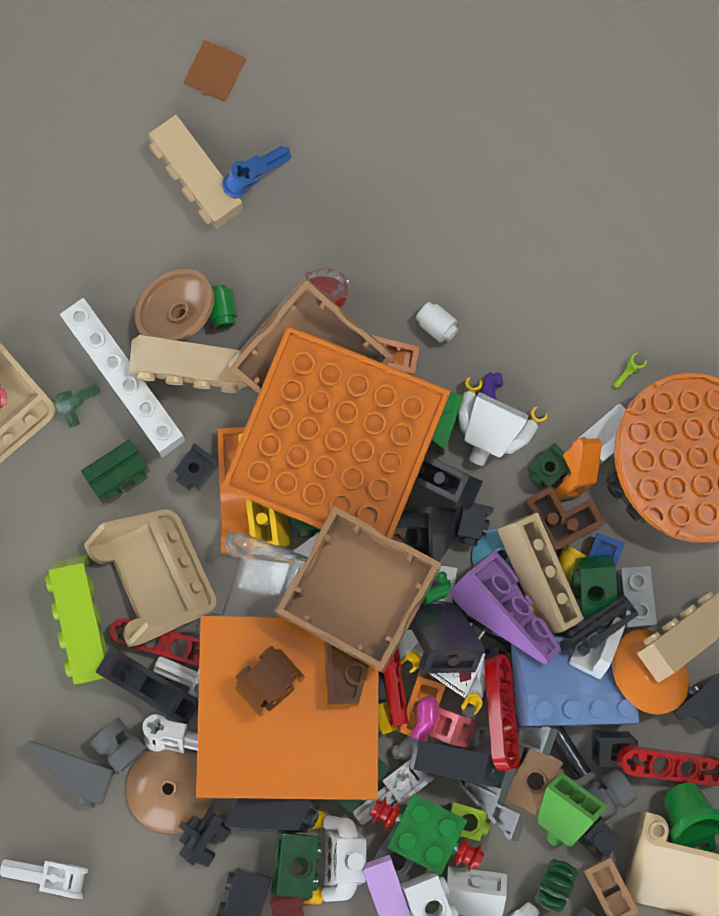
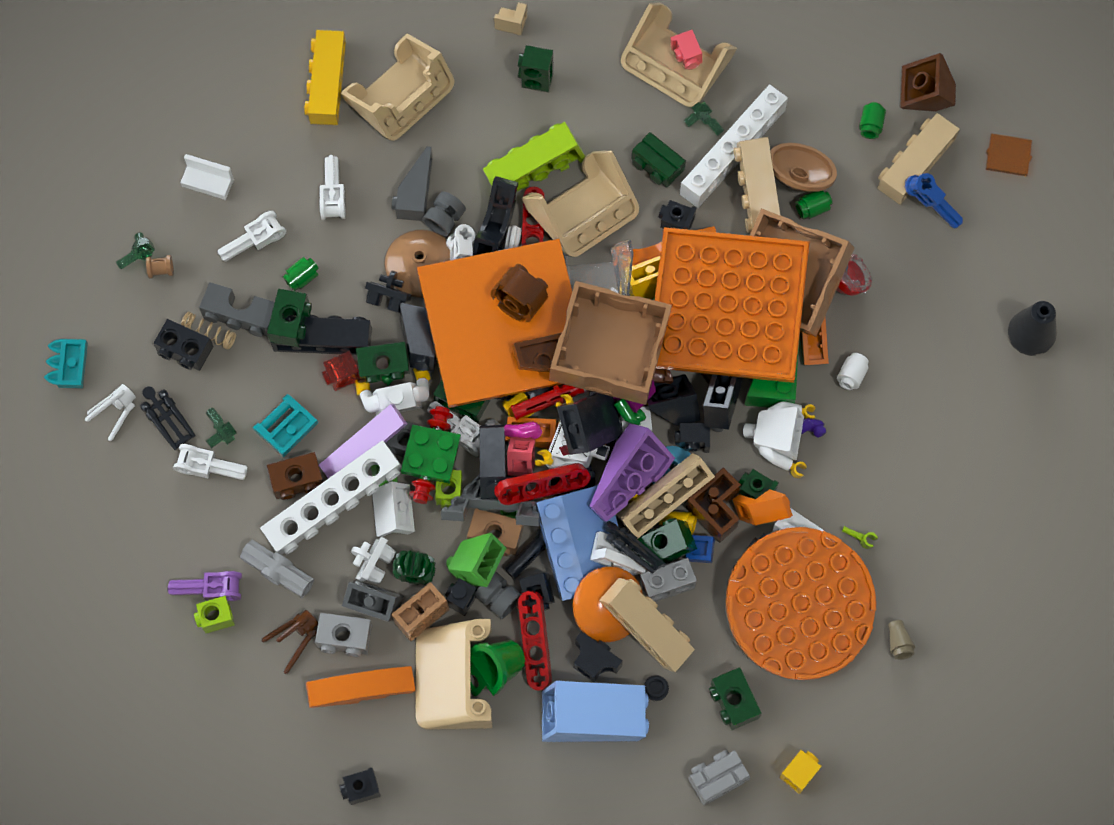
camera: 80 degrees right, 10 degrees down
none -> green brick [859,102,886,139]
none -> reddish brown slope [900,53,956,112]
none -> black cone [1007,301,1057,356]

